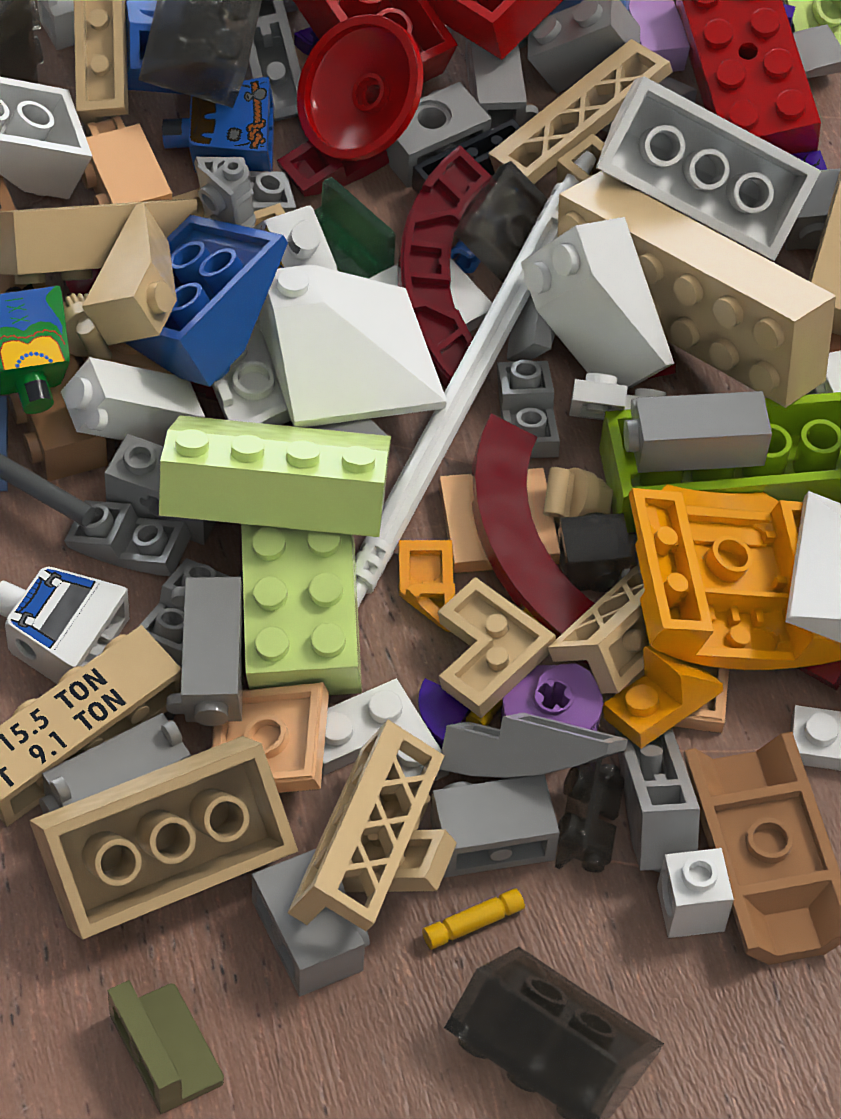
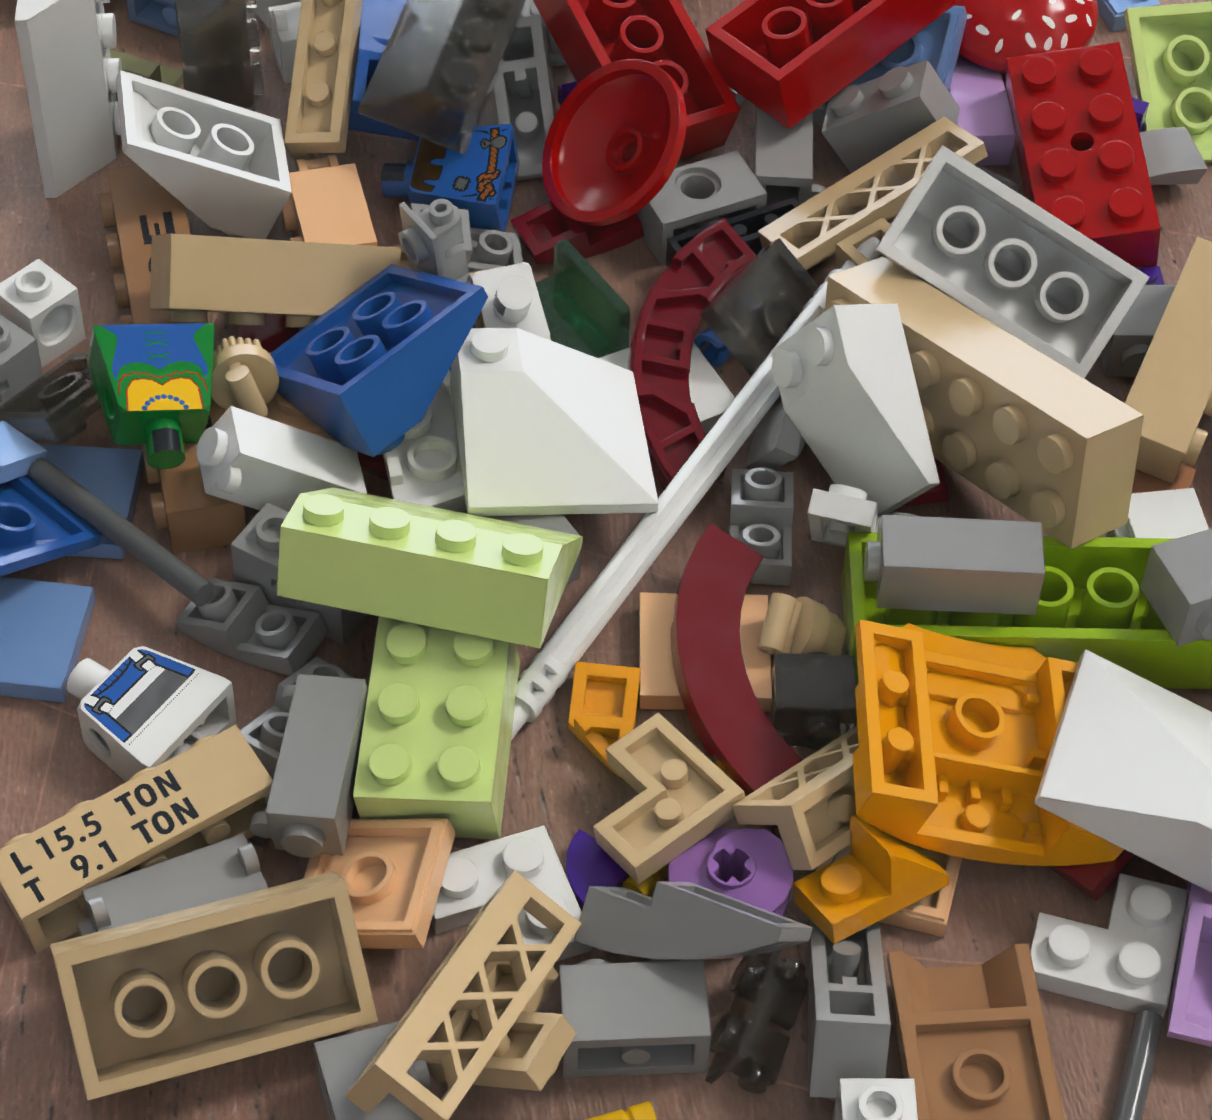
camera: 10 degrees right, 5 degrees down
tan slope [82,203,177,345] -> none

